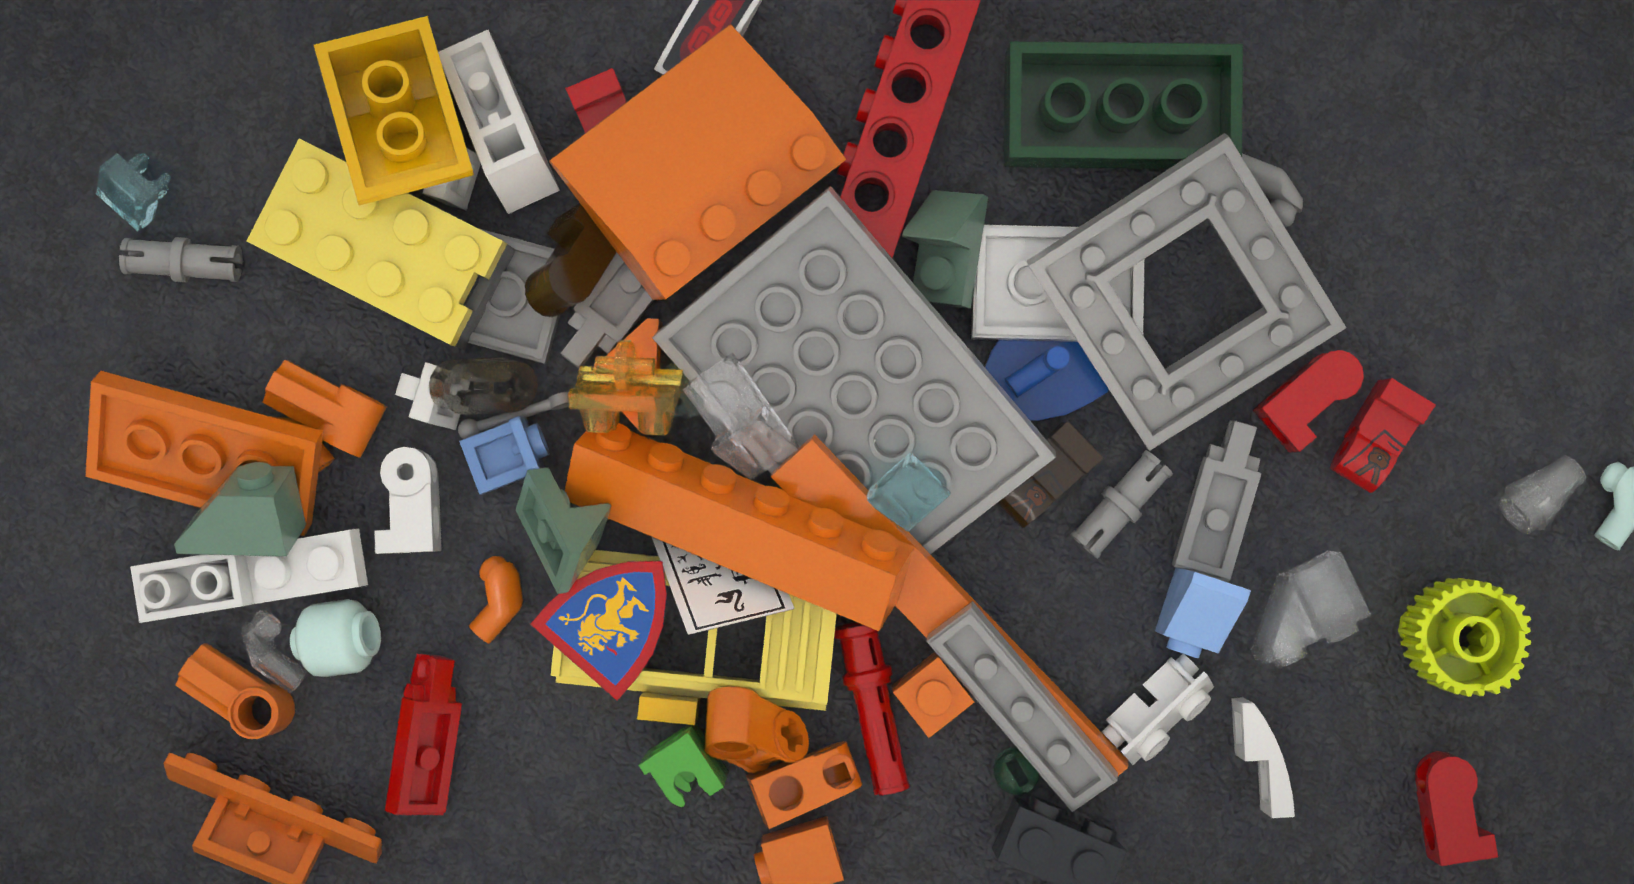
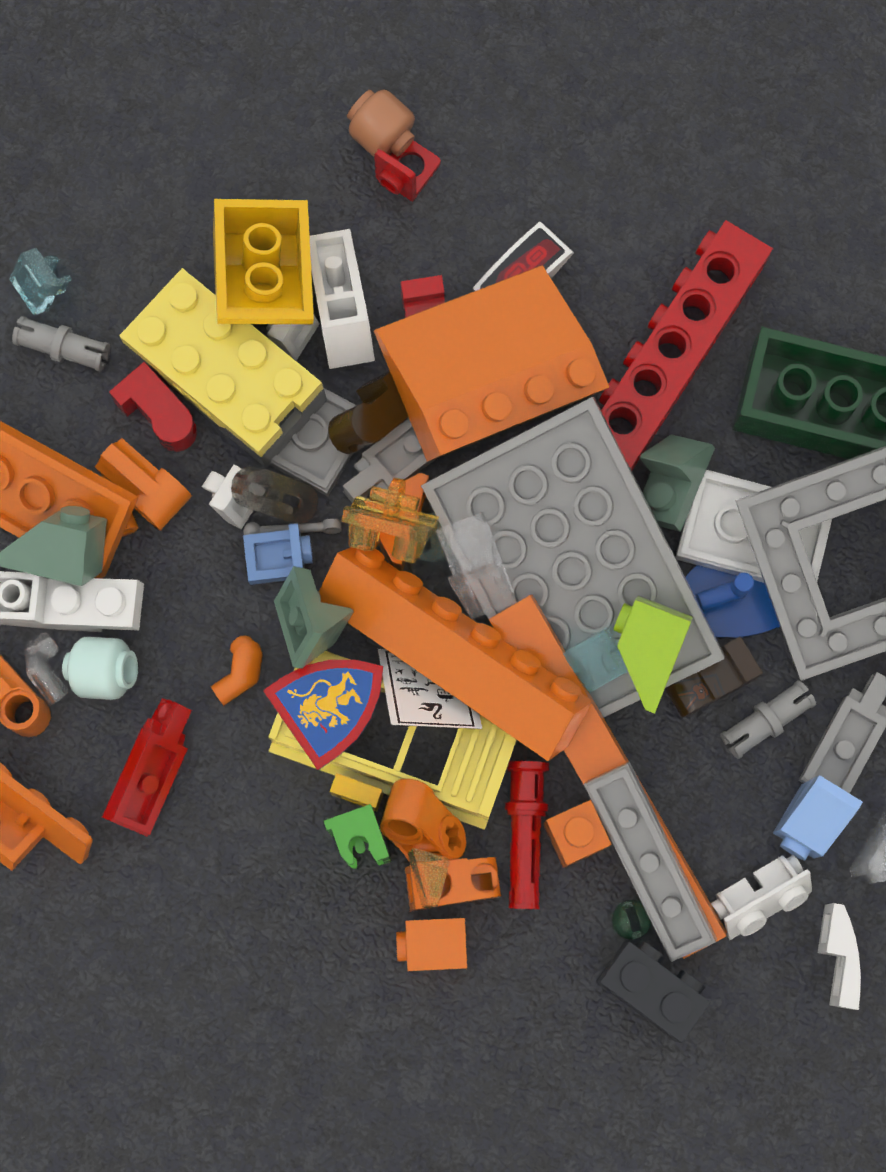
camera: 10 degrees right, 10 degrees down
white leg [375,447,442,554] -> none
none -> red leg [109,362,197,452]
none -> clear yellow slope [408,848,450,909]
none -> lime slope [613,596,693,714]

